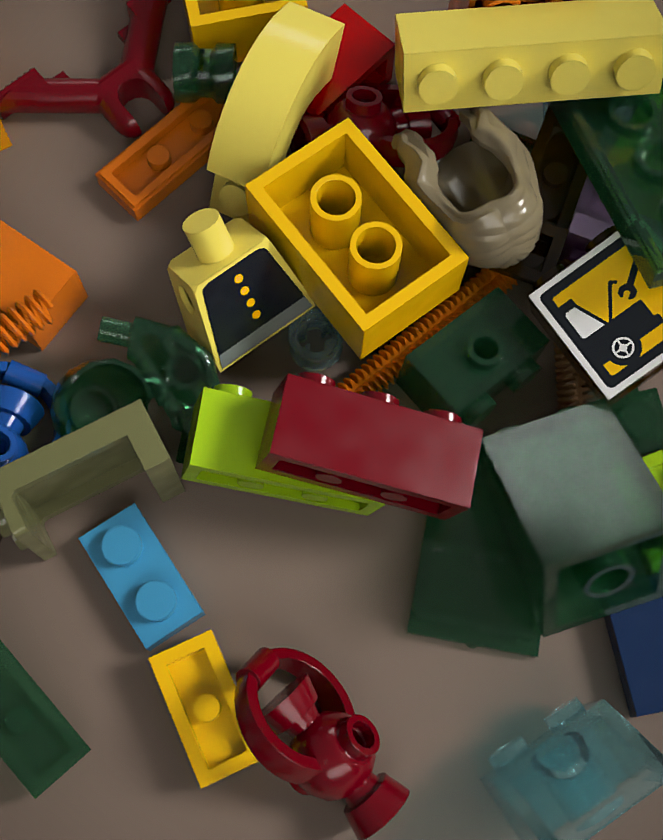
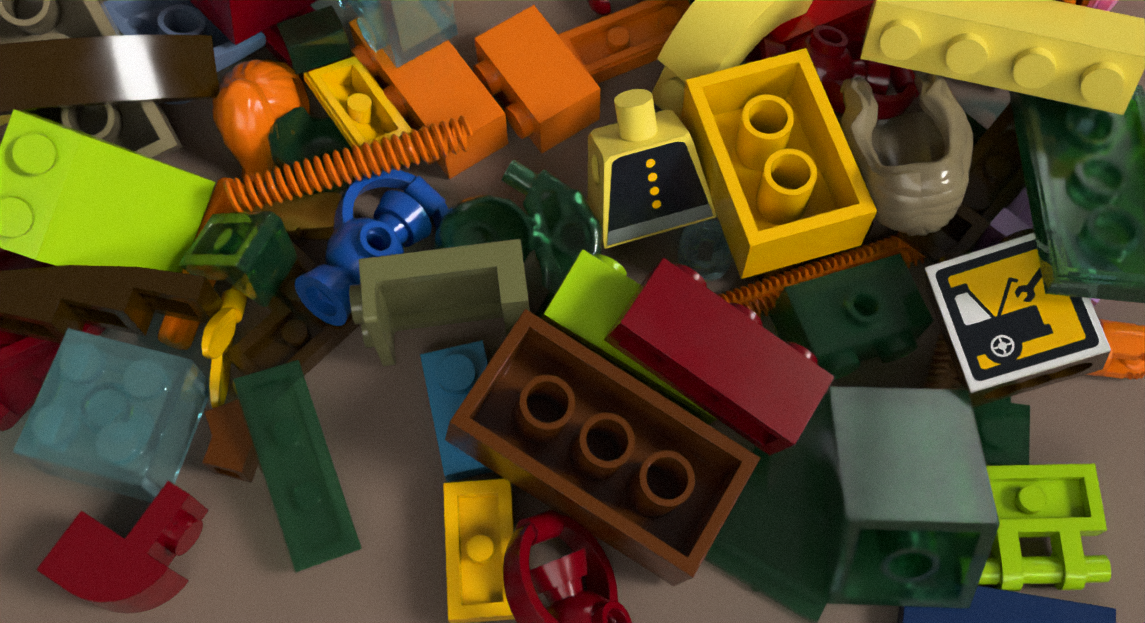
camera: 25 degrees right, 5 degrees down
none -> reddish brown brick [445,309,760,587]
none -> orange brick [473,5,600,154]

